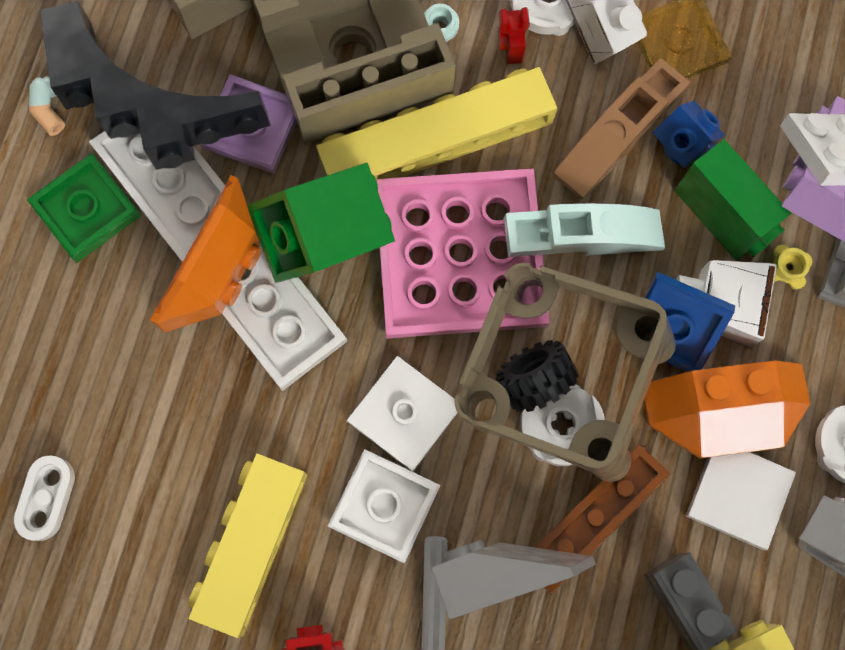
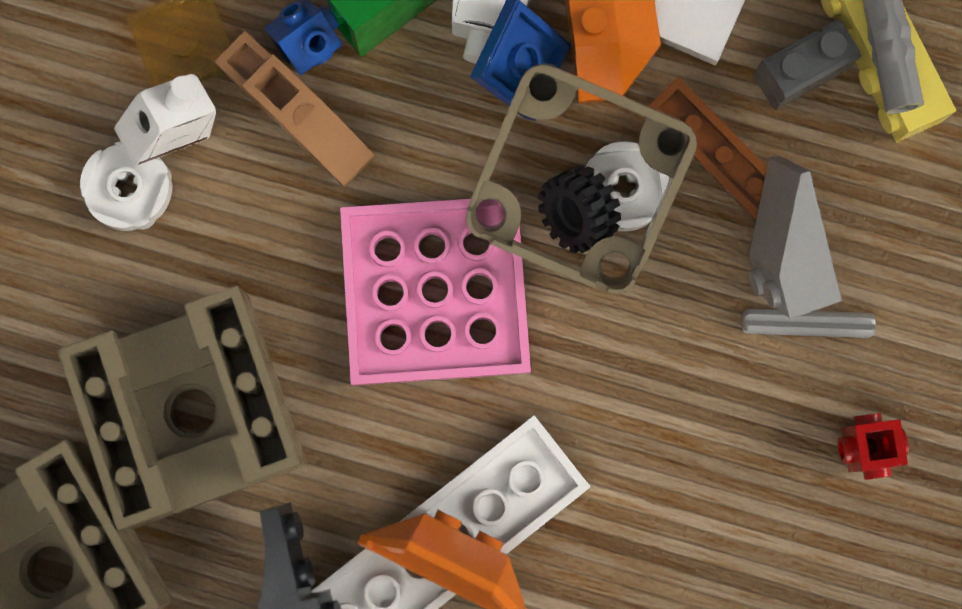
camera: 90 degrees left, 5 degrees up
light yellow brick [187,453,308,638] -> none
lavender plate [200,74,296,174] -> none
green slope [247,162,395,283] -> none
light yellow brick [316,67,558,179] -> none
white plate [328,449,441,563] -> none
white plate [347,356,458,472] -> none
light aqua plate [424,4,459,42] -> none
red plate [498,7,530,64] -> none
light aqua slope [504,203,665,257] -> none

